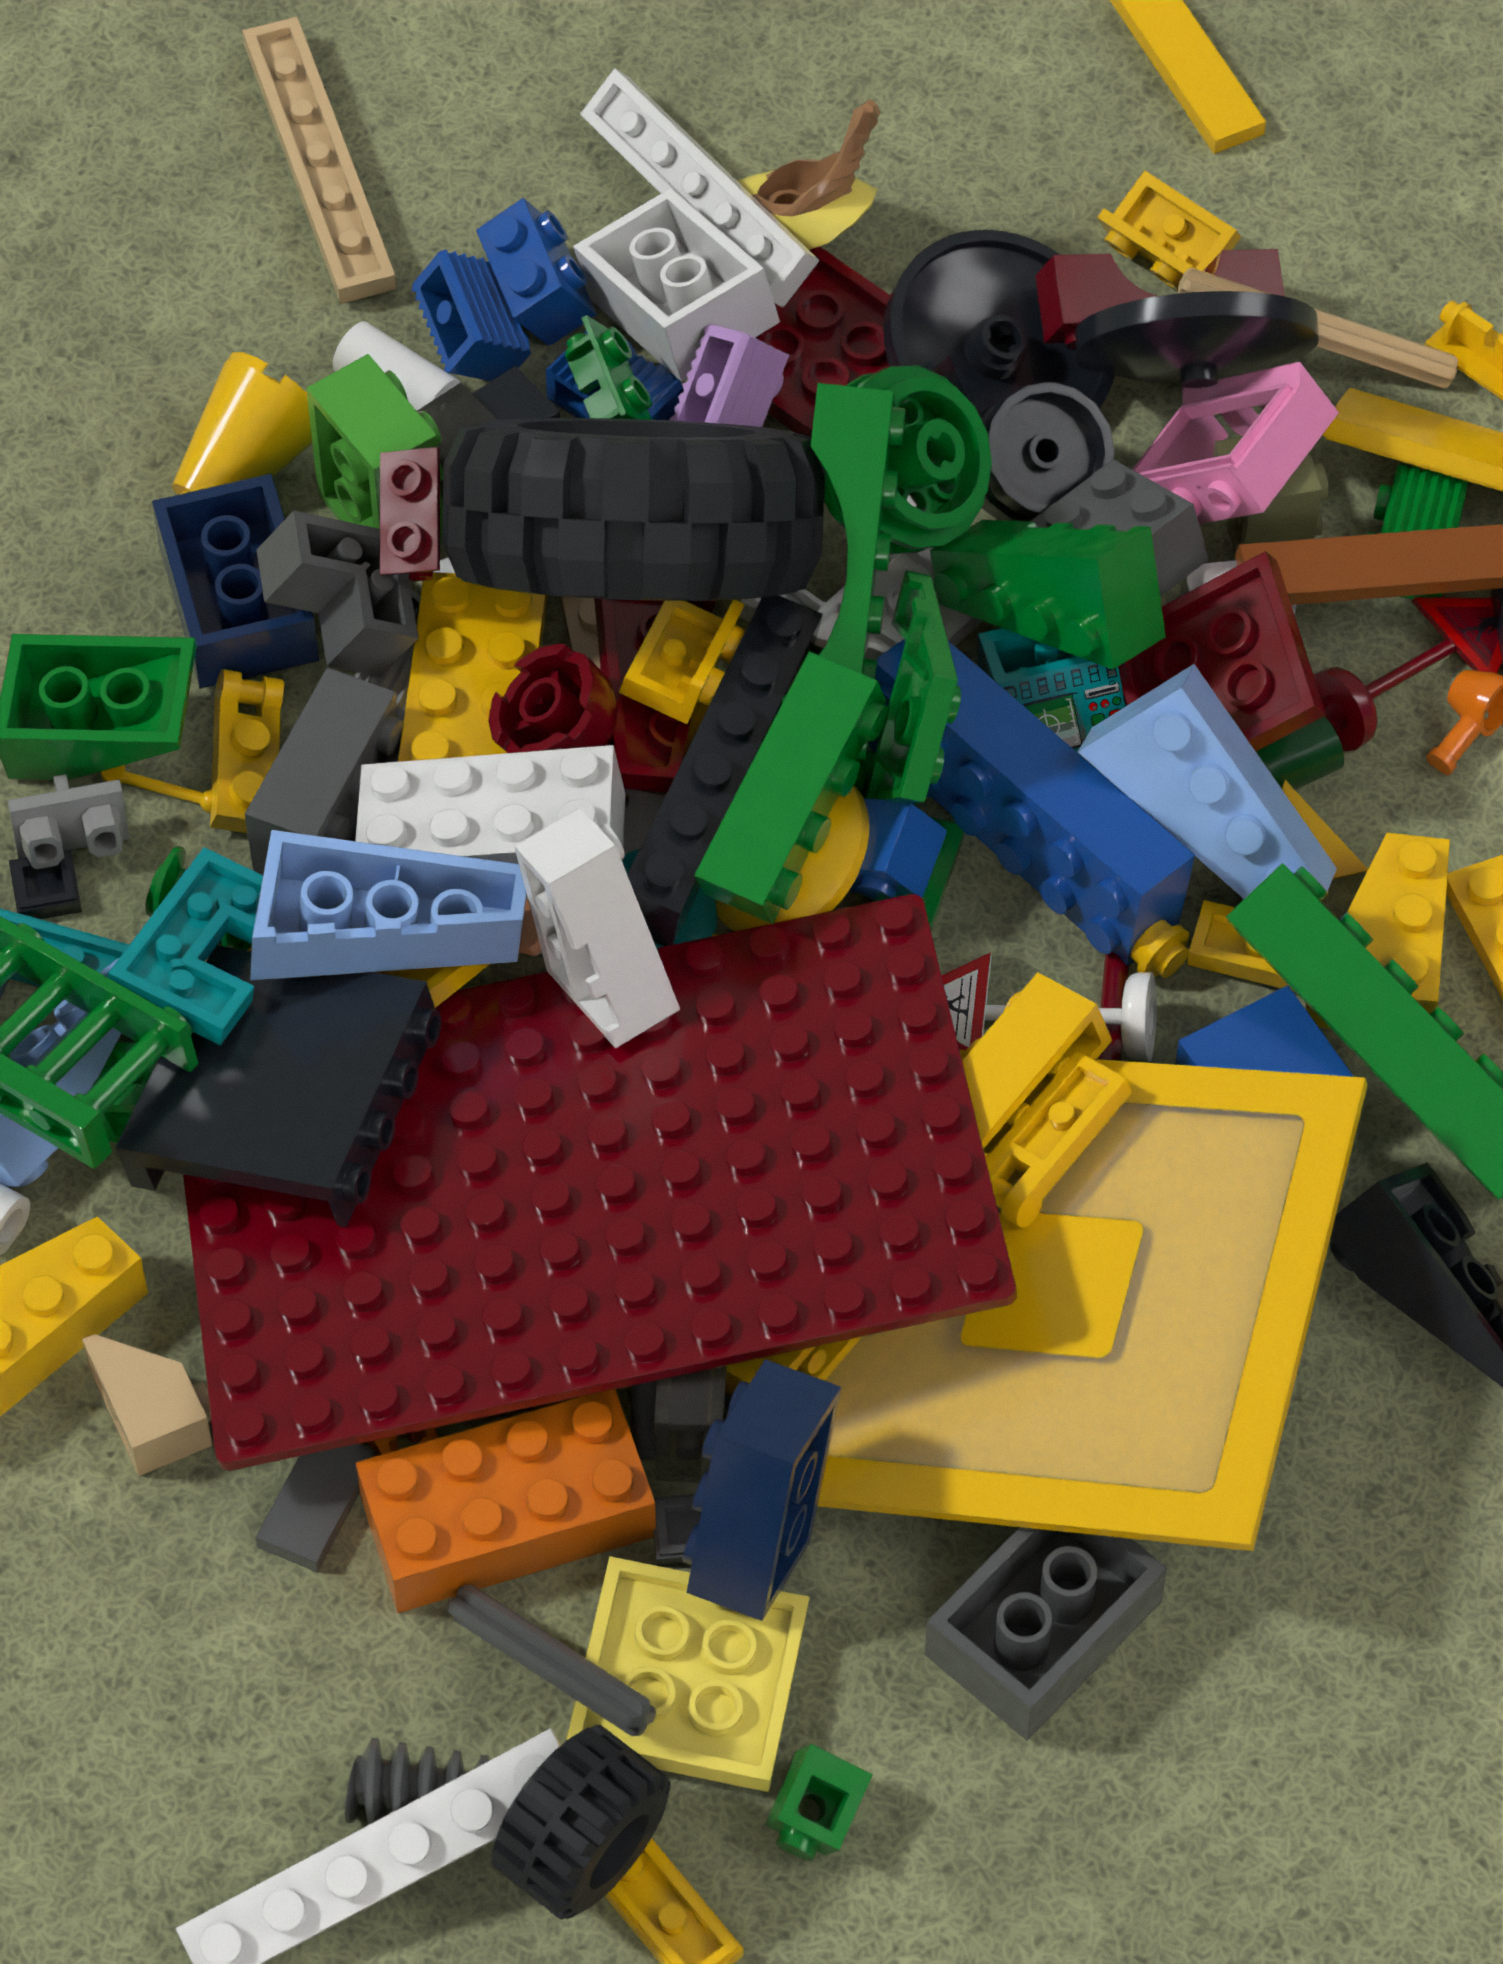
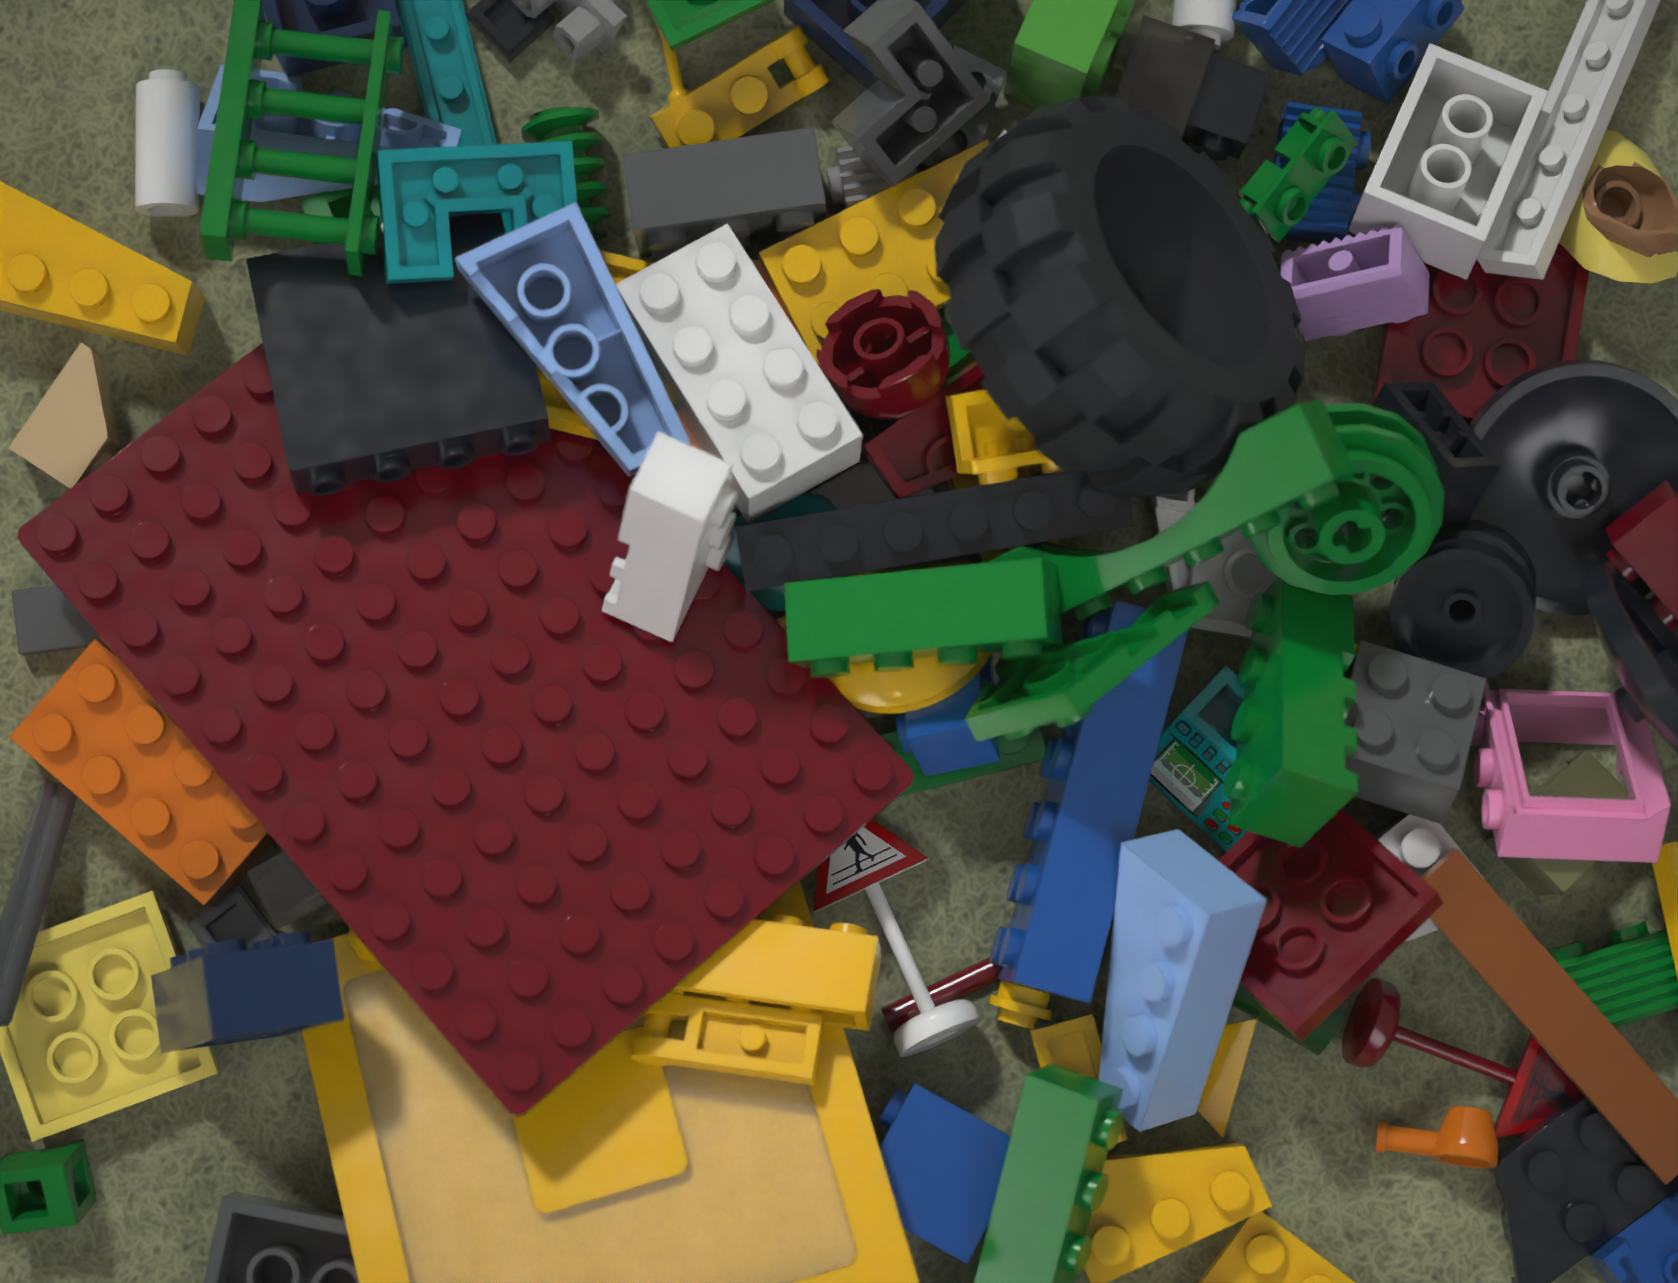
camera: 55 degrees right, 25 degrees up
hinge [380,447,440,581] -> none

